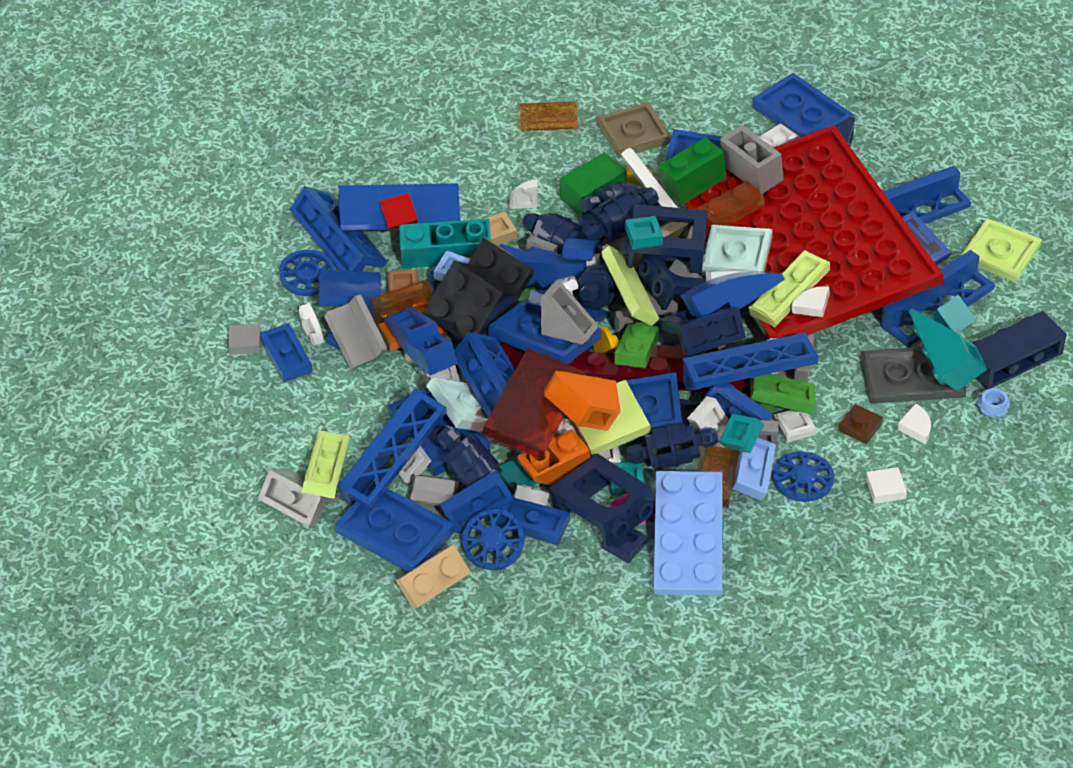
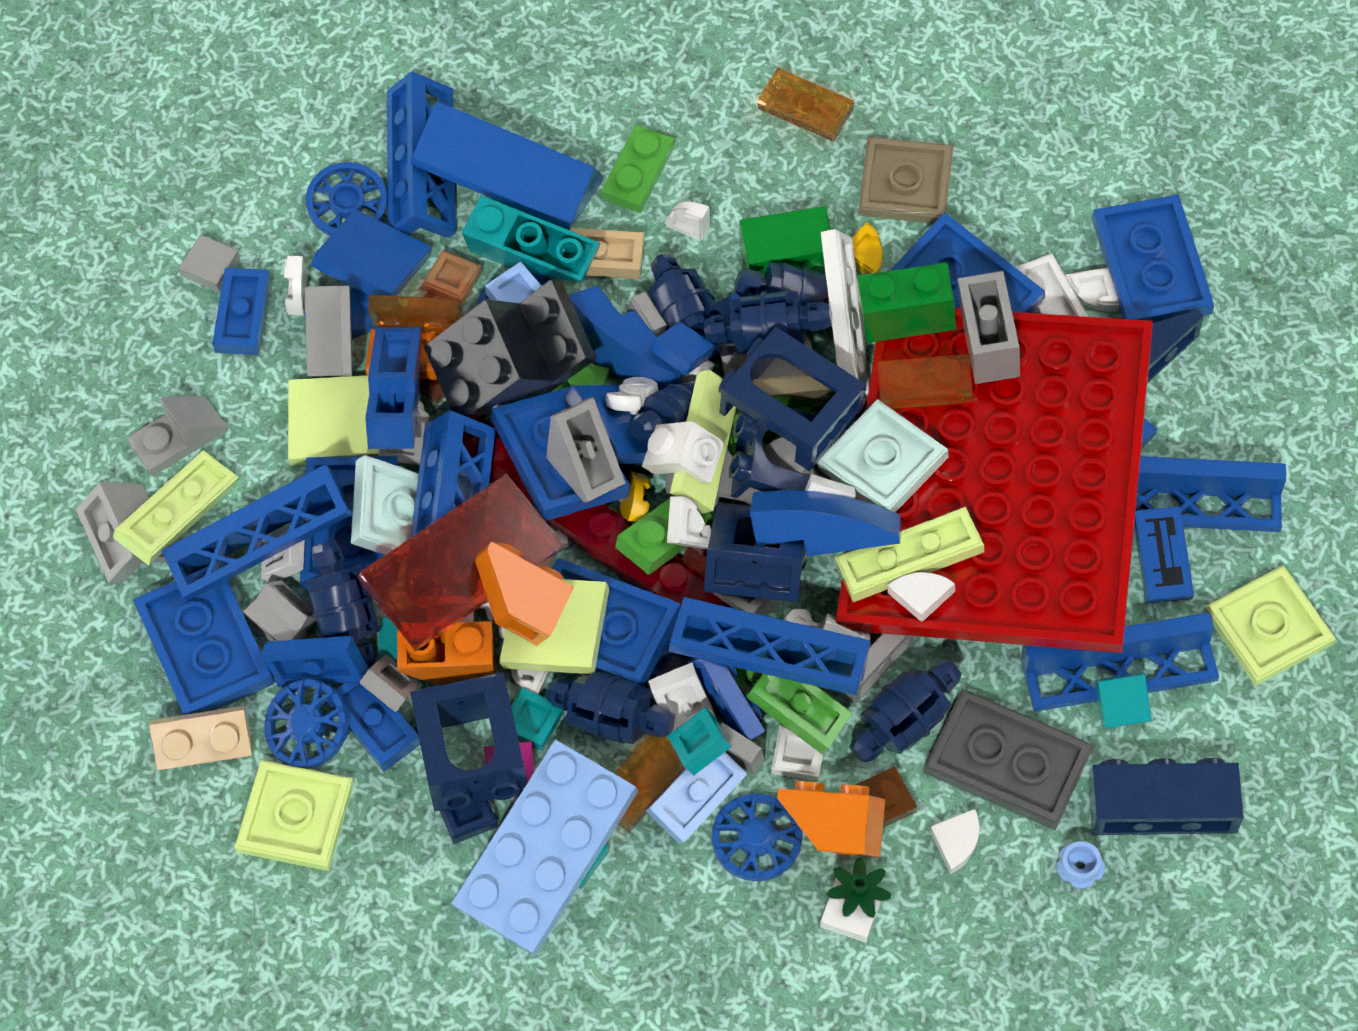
camera: 30 degrees right, 15 degrees up
red tile [380,193,418,231] -> none
teal tile [625,216,663,249] -> none
teal slope [909,309,987,391] -> none
none -> light grey slope [126,396,229,477]
none -> yellowish green tile [235,760,354,871]
none -> yellowish green tile [288,375,379,466]
none -> bright green plate [601,125,675,213]
none -> white bracket [642,421,724,483]
none -> white tile [667,496,711,549]
none -> orange slope [777,781,885,858]
none -> dark green plant [827,858,891,918]
none -> dark blue piece [849,660,962,762]

